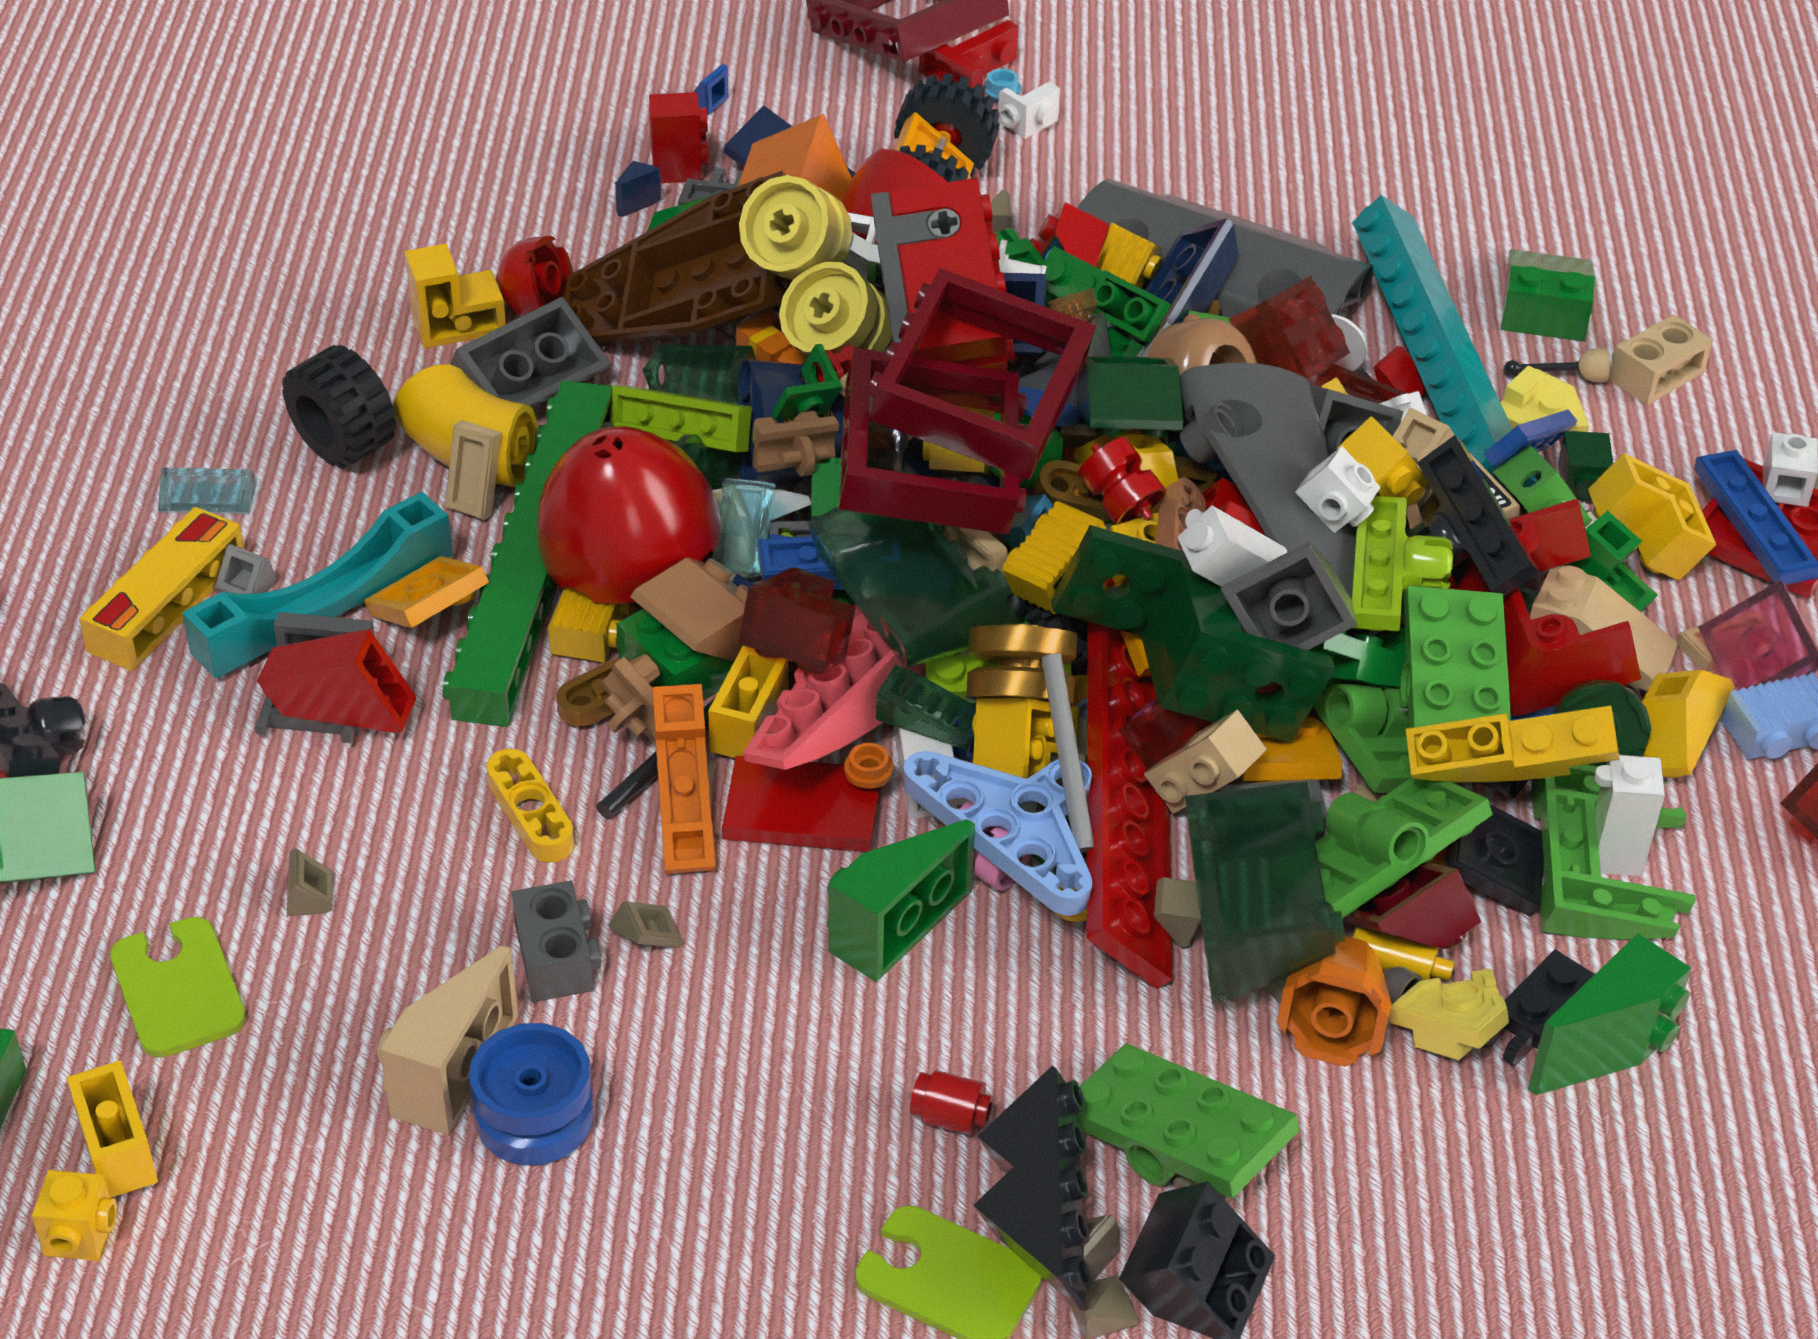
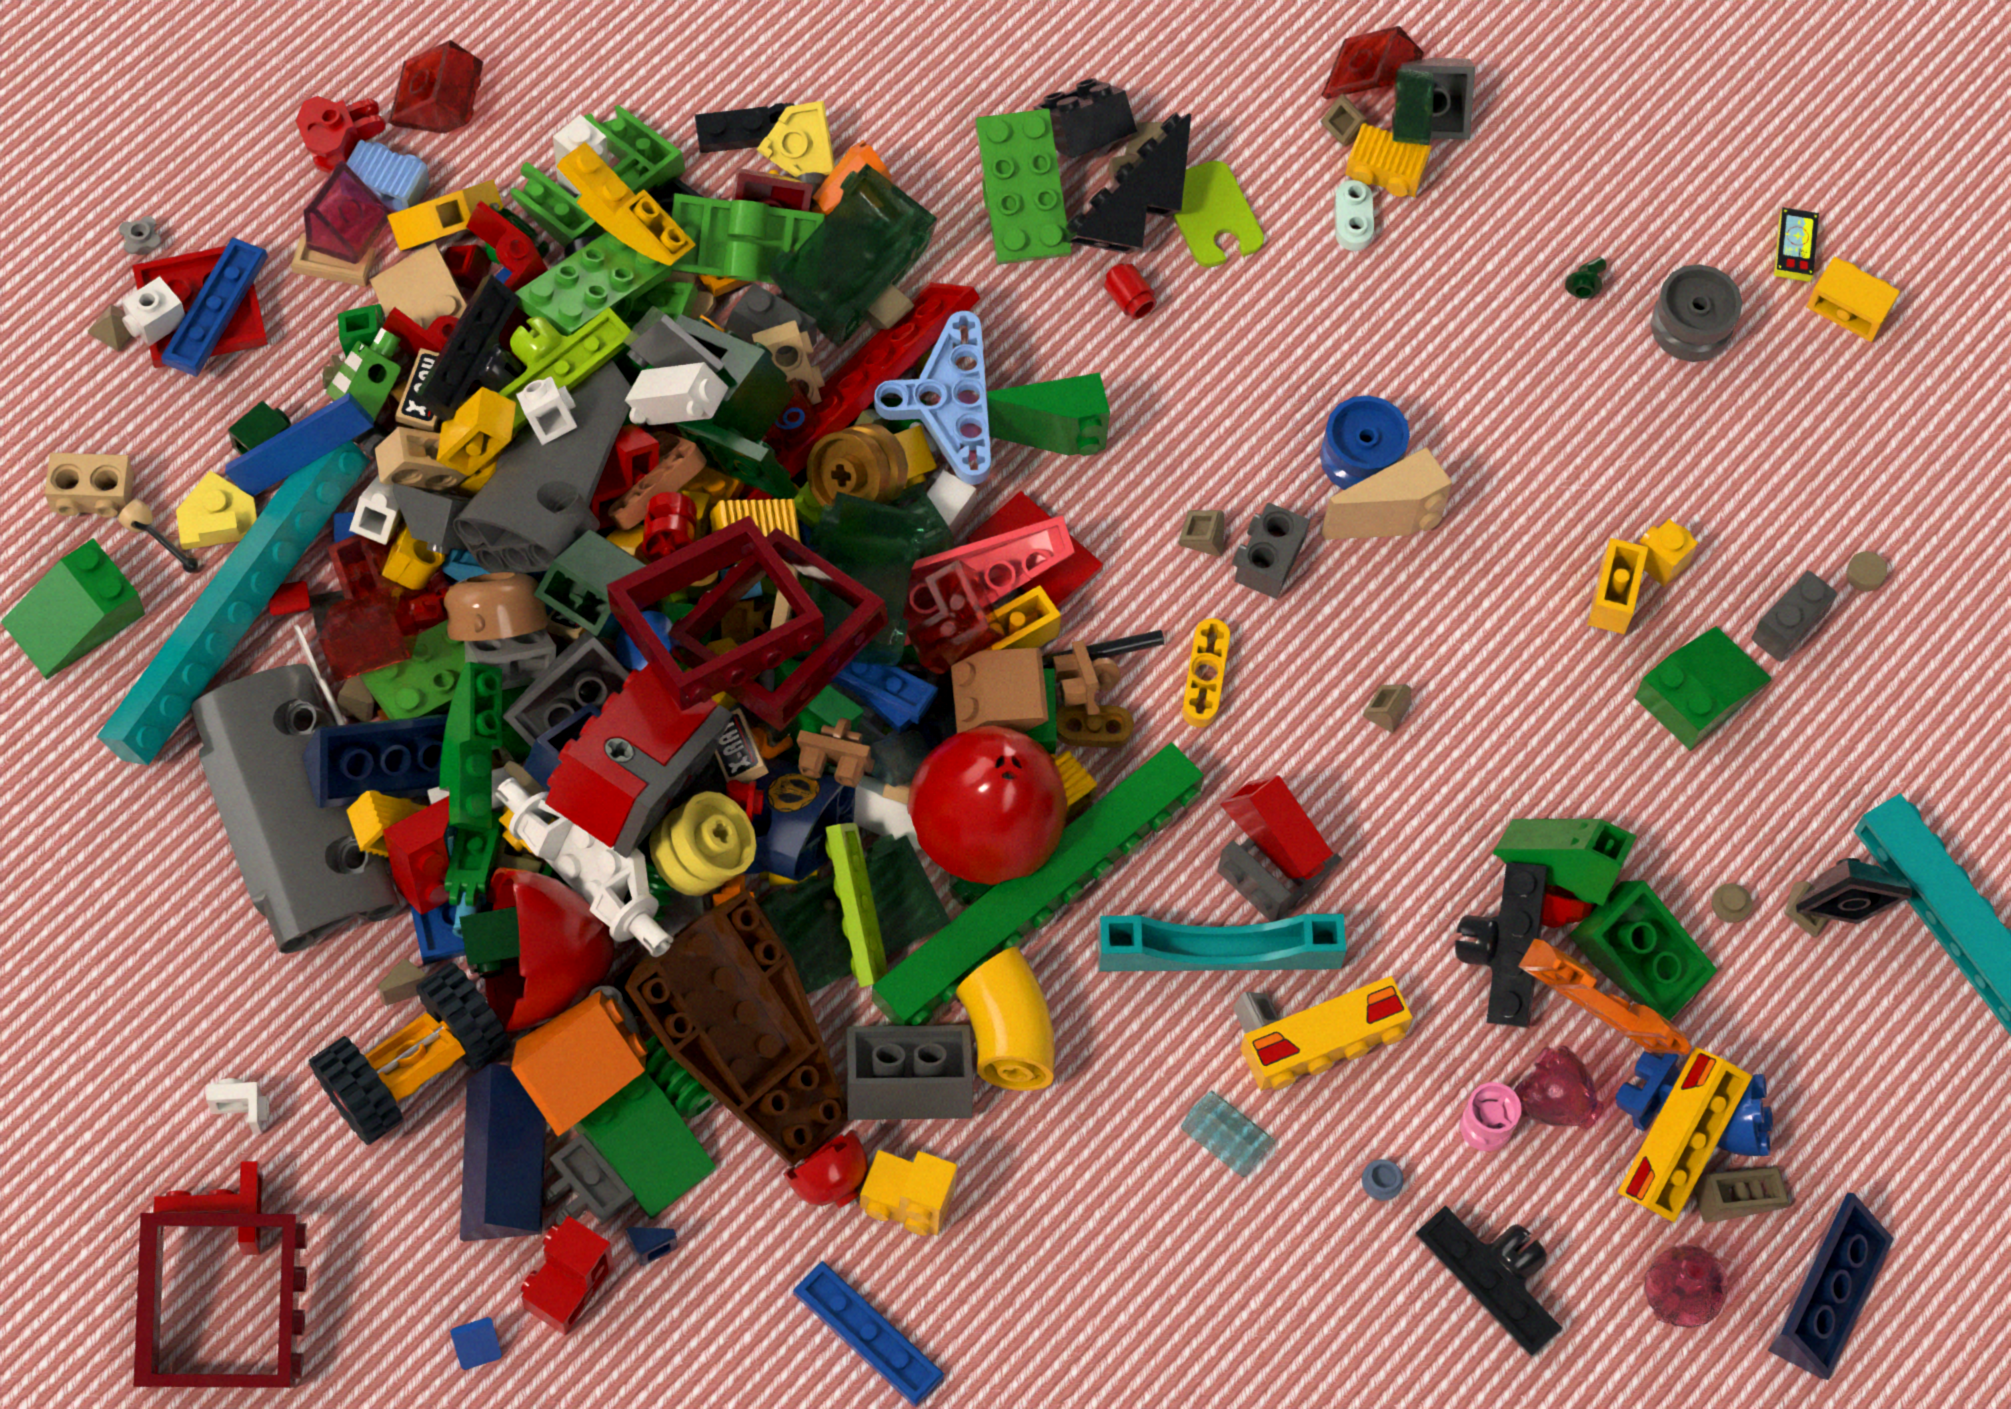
camera: 145 degrees left, 20 degrees up
lime piece [110,917,246,1058] -> none
black tyre [282,345,397,468] -> none
light orange plate [364,556,489,628] -> none
tan tile [445,420,501,520] -> none
orange slope [652,684,716,874] -> none
light yellow wheel [739,175,853,281] -> none
green bracket [771,344,843,421] -> none
orange plate [844,743,894,789] -> none
medium azure plate [984,68,1022,103] -> none
light grey bar [1041,653,1094,853] -> none
clear orange plate [1047,288,1097,322] -> none
green slope [1528,933,1692,1095] -> none
yellow brick [1588,453,1716,581] -> none
none -> blue tile [793,1261,945,1408]
none -> sand blue plate [1362,1159,1404,1201]

